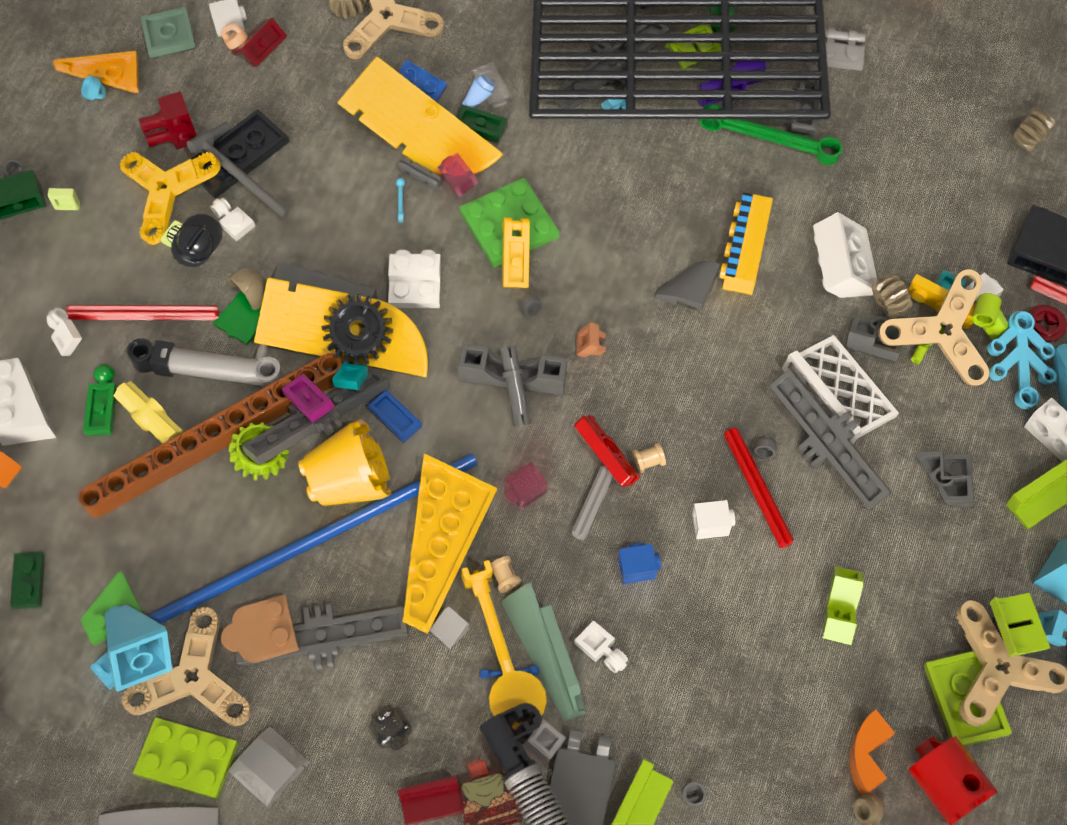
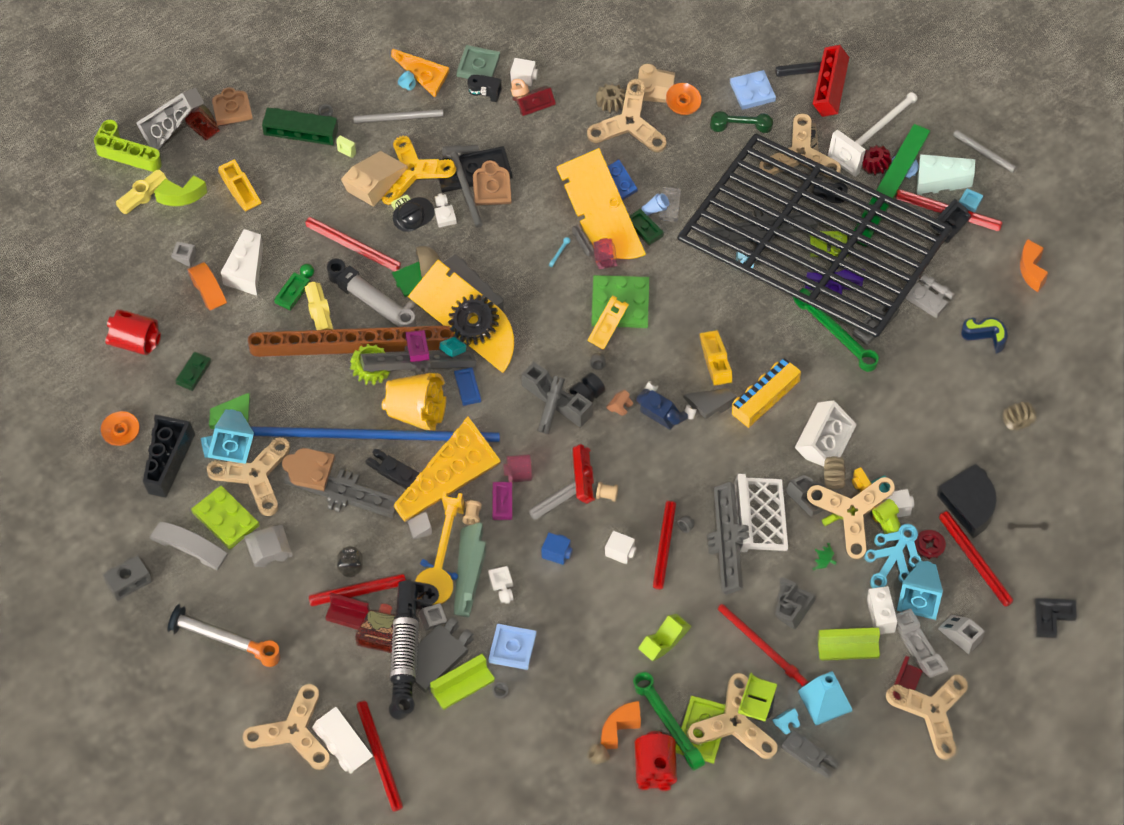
camera: 30 degrees right, 5 degrees down
white plate [47,308,82,356] -> none
dark red brick [138,91,197,150] -> none
white plate [388,250,441,308] -> none
none -> black wedge [143,414,195,498]
none -> red axle [309,574,406,606]
none -> tan slope [341,151,408,207]
none -> light grey piece [354,109,443,123]
none -> black hinge [365,449,420,489]
none -> black leg [467,75,502,102]
none -> medium nougat plate [473,160,511,205]
none -> light blue plate [488,624,537,670]
none -> magenta plate [492,482,512,520]
none -> black wheel [569,372,605,402]
none -> green piece [633,672,705,771]
none -> dark blue torso [637,381,697,430]
none -> yellow slope [699,330,732,386]
none -> red bar [717,604,809,687]
none -> green piece [812,543,837,571]
none -> dark blue animal [961,317,1008,354]

